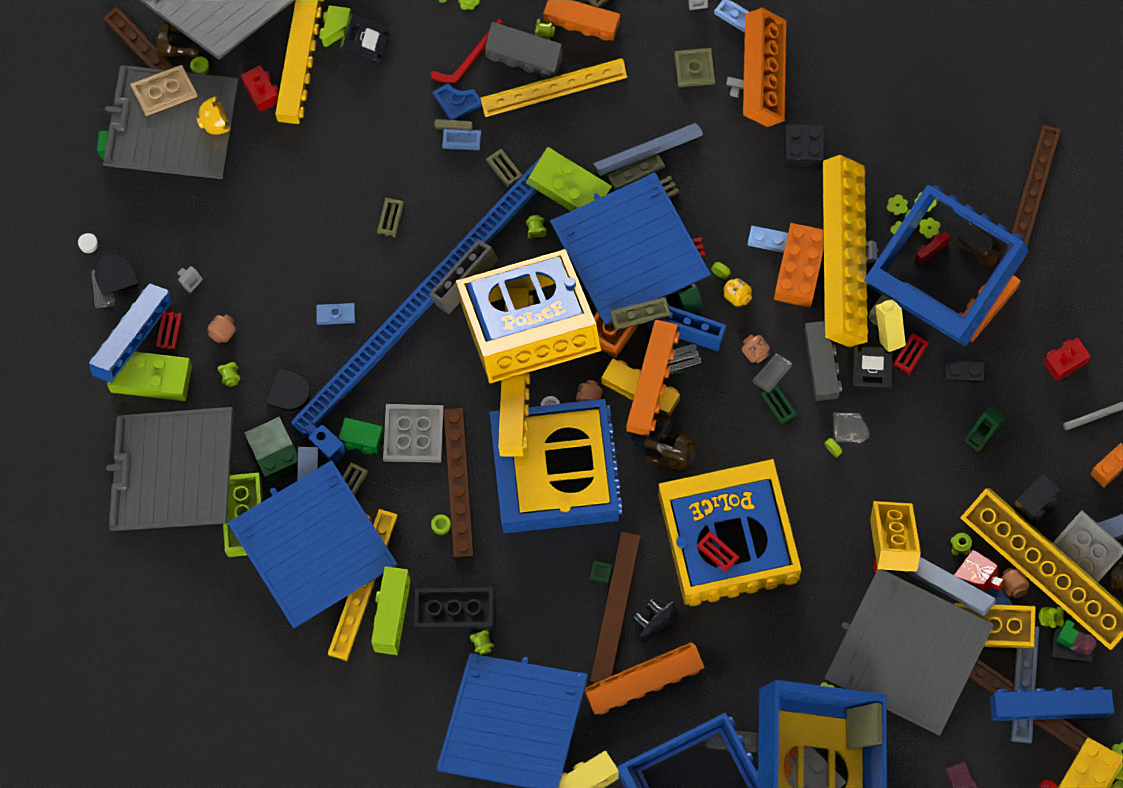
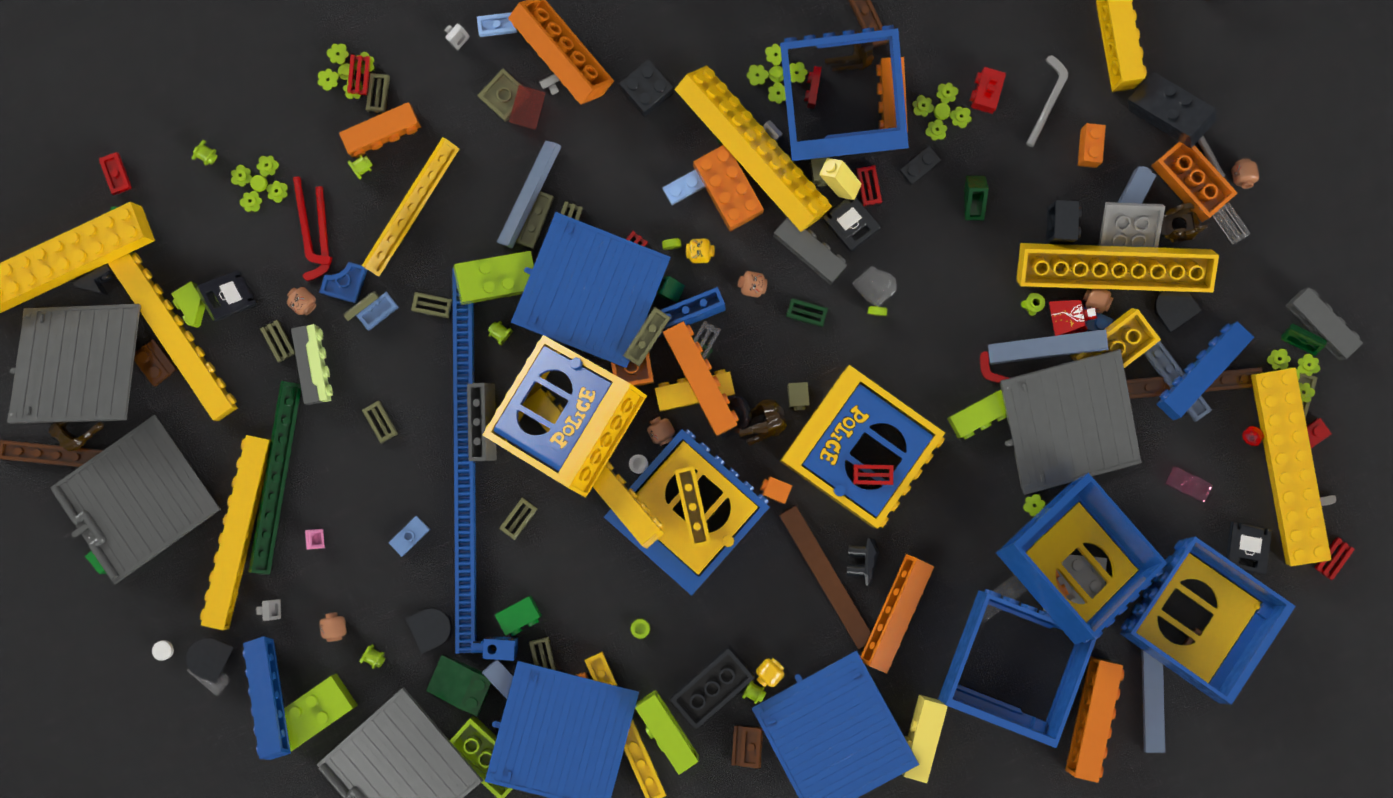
camera: 45 degrees left, 15 degrees up
tan tile [131,65,197,116] -> none
red tile [156,311,183,351] -> none
lime tile [191,56,210,75] -> none
yellow cylinder [197,97,231,135] -> none
red brick [241,66,279,112] -> none
light grey plate [383,404,444,463] -> none
reddish brown plate [444,408,474,559] -> none
dark grey slope [485,22,563,78] -> none
dark green tile [589,560,613,585] -> none
clear tile [753,353,792,392] -> none
olive tile [846,703,882,750] -> none
yellow brick [870,501,921,572] -> none
lime brick [1038,607,1064,628] -> none
leg [1056,620,1096,655] -> none
none -> reddish brown plate [134,339,178,386]
none -> yellow brick [200,435,271,630]
none -> dark green plate [248,381,301,575]
none -> olive tile [260,320,295,363]
none -> nougat head [287,287,316,315]
none -> piece [291,324,333,405]
none -> red piece [293,177,332,264]
none -> bright pink slope [305,529,325,550]
none -> olive tile [499,498,538,540]
none -> clear red plate [509,85,546,130]
none -> yellow brick [674,466,711,548]
none -> reddish brown plate [732,725,763,769]
none -> yellow head [756,658,784,687]
none -> orange brick [760,477,792,504]
none -> olive brick [787,382,809,411]
none -> lime plant [912,83,972,141]
none -> lime brick [947,390,1007,439]

